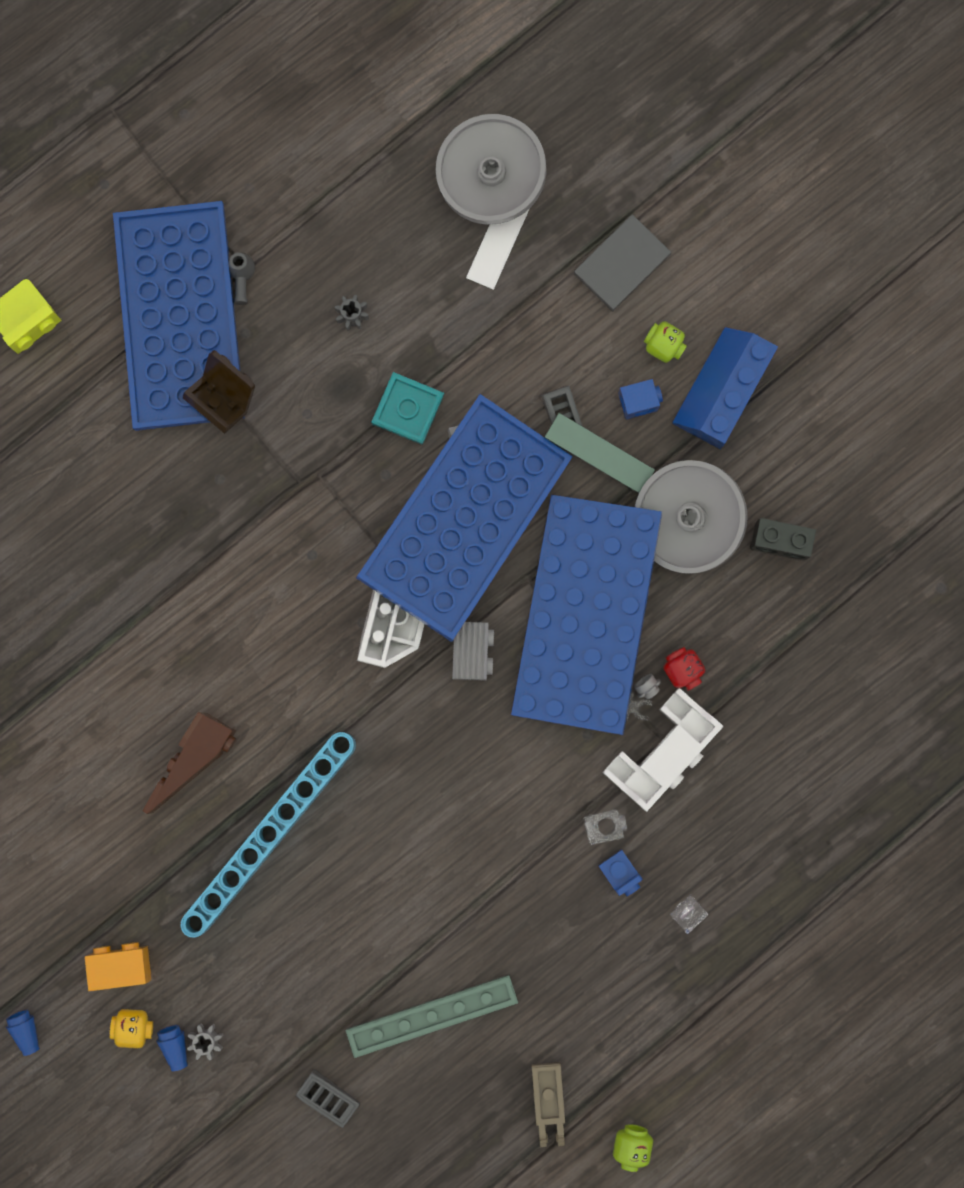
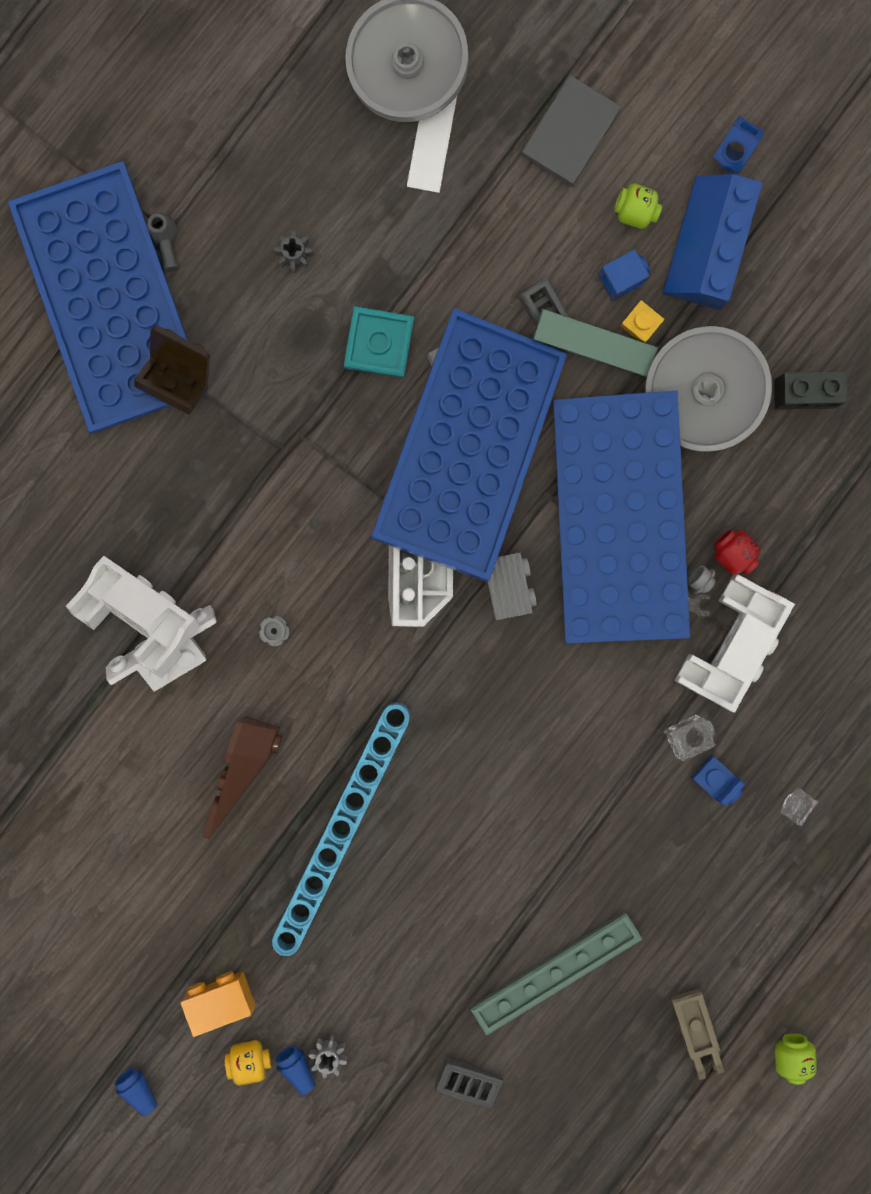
camera: 15 degrees left, 5 degrees up
none -> white bracket [66,556,200,679]
none -> white bracket [106,605,217,692]
none -> light grey plate [259,616,289,646]
none -> yellow plate [620,300,665,343]
none -> blue brick [713,116,765,174]

